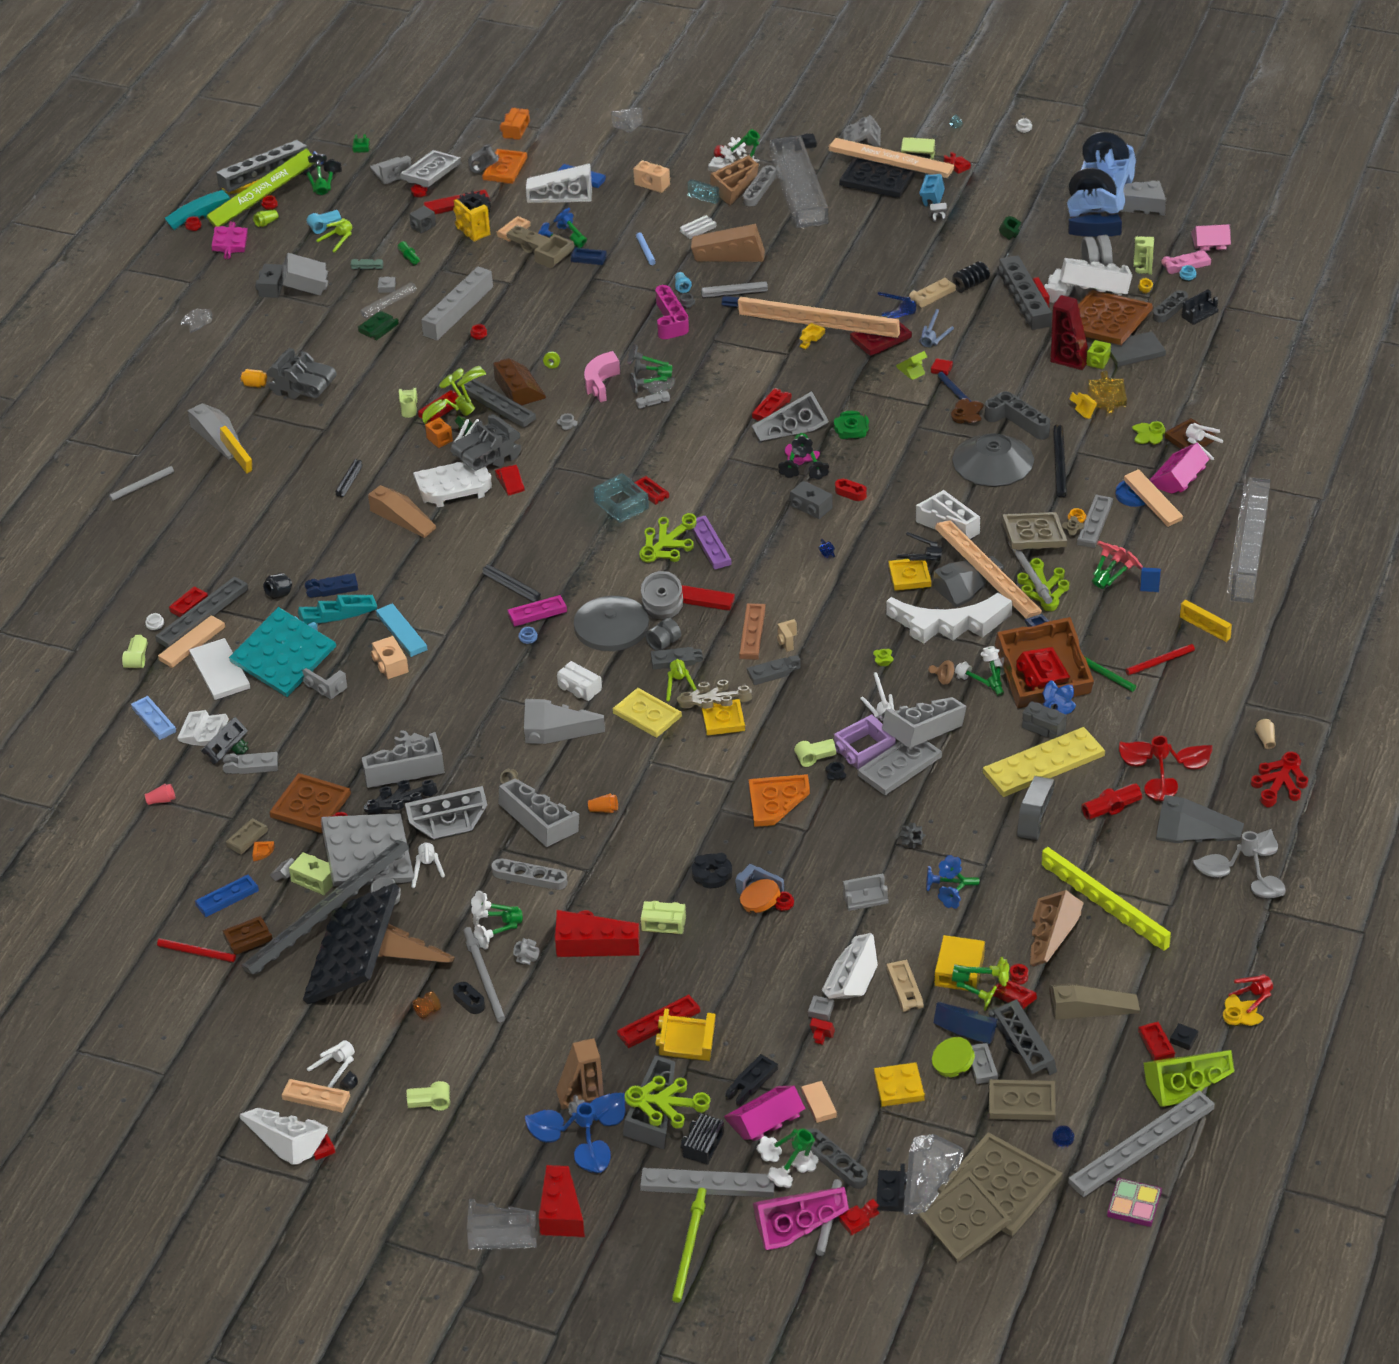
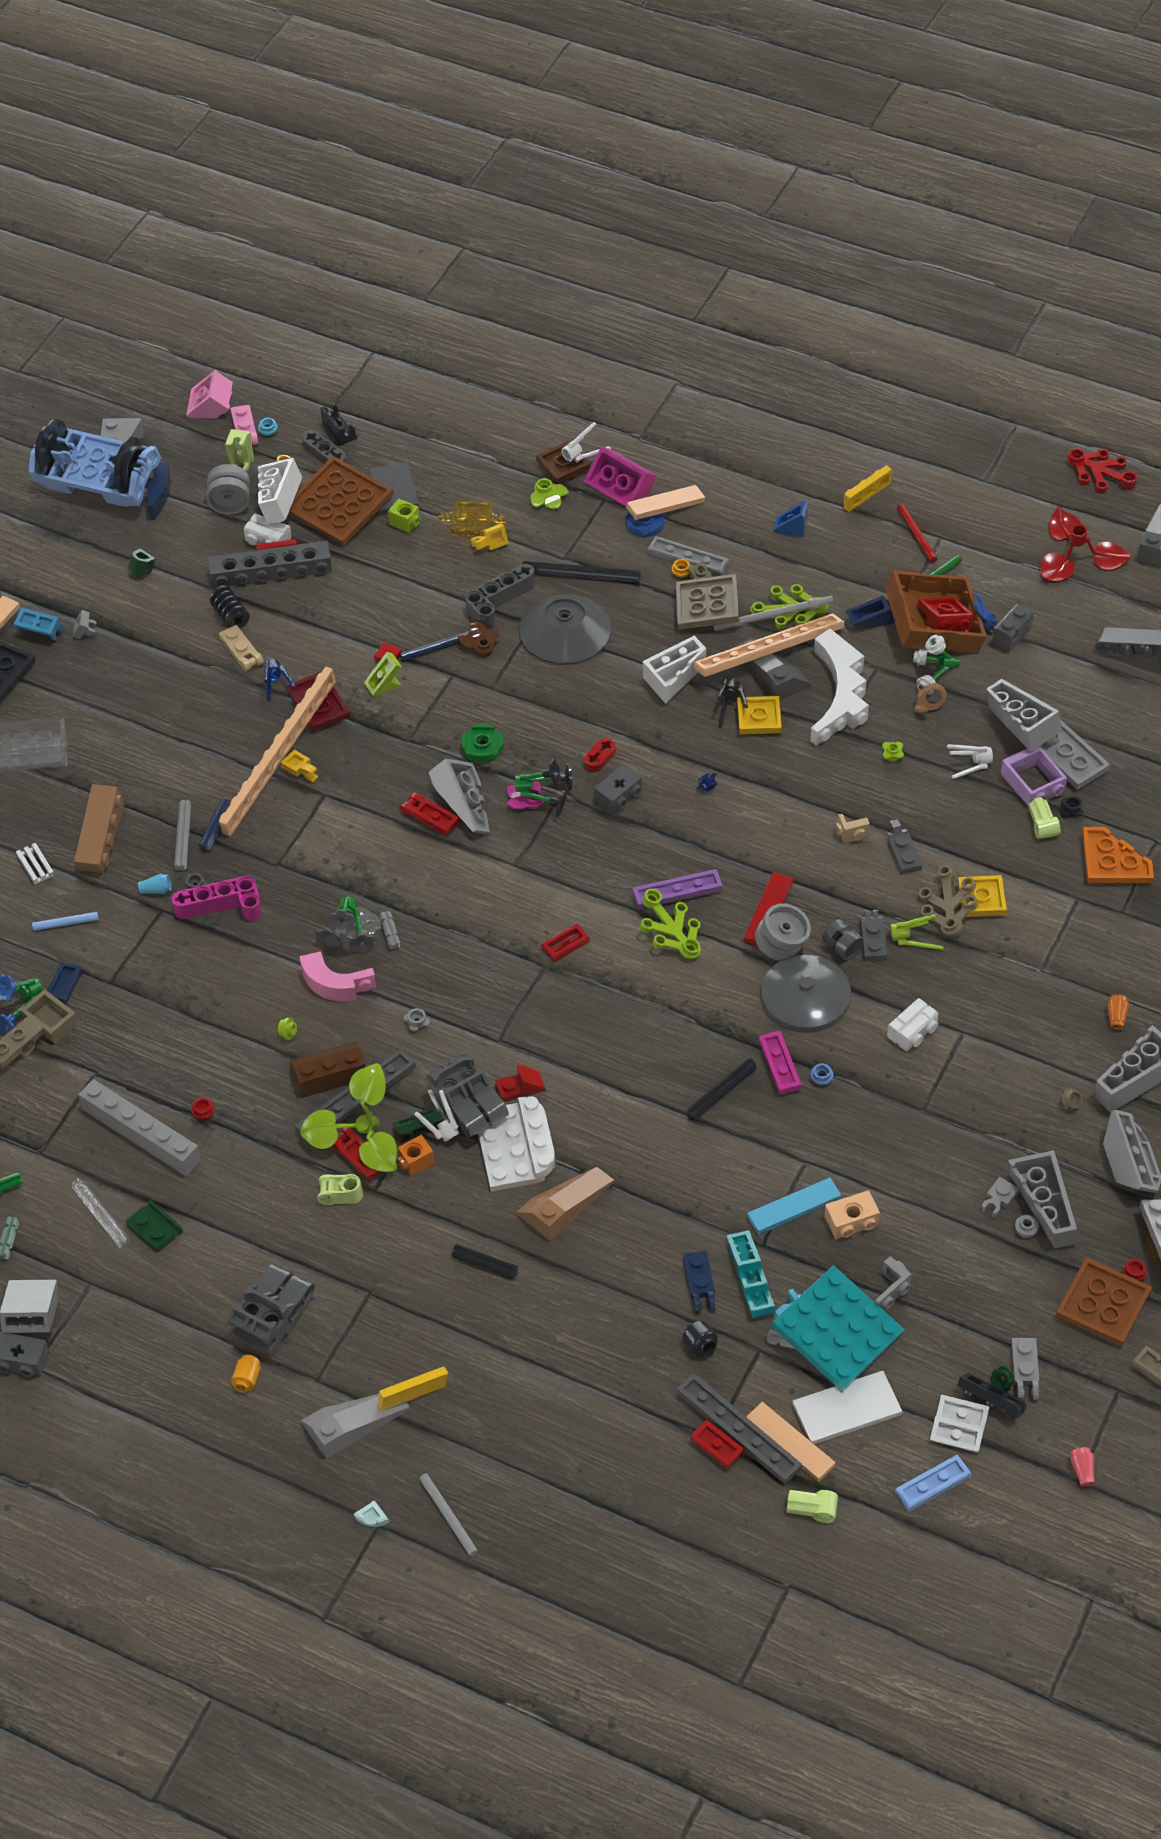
camera: 85 degrees left, 10 degrees up
white plate [145,613,164,630] -> none
clear plate [180,309,212,333] -> none
black plant [364,780,438,815] -> none
light grey plate [378,277,396,293] -> none
light grey wedge [524,699,605,744] -> none
clear light blue window [593,473,649,523] -> none
light yellow tile [613,688,682,738] -> none
nougat tile [739,603,766,660] -> none
sand blue plant [919,309,954,348] -> none
light yellow plate [983,727,1105,797] -> none
dark red wedge [1051,295,1088,370] -> none
red piece [1081,783,1142,820] -> none
plant [1092,541,1143,589] -> none
clear brick [1228,477,1271,603] -> none
tan cone [1255,719,1276,749] -> none
none -> light aqua tile [354,1501,389,1527]

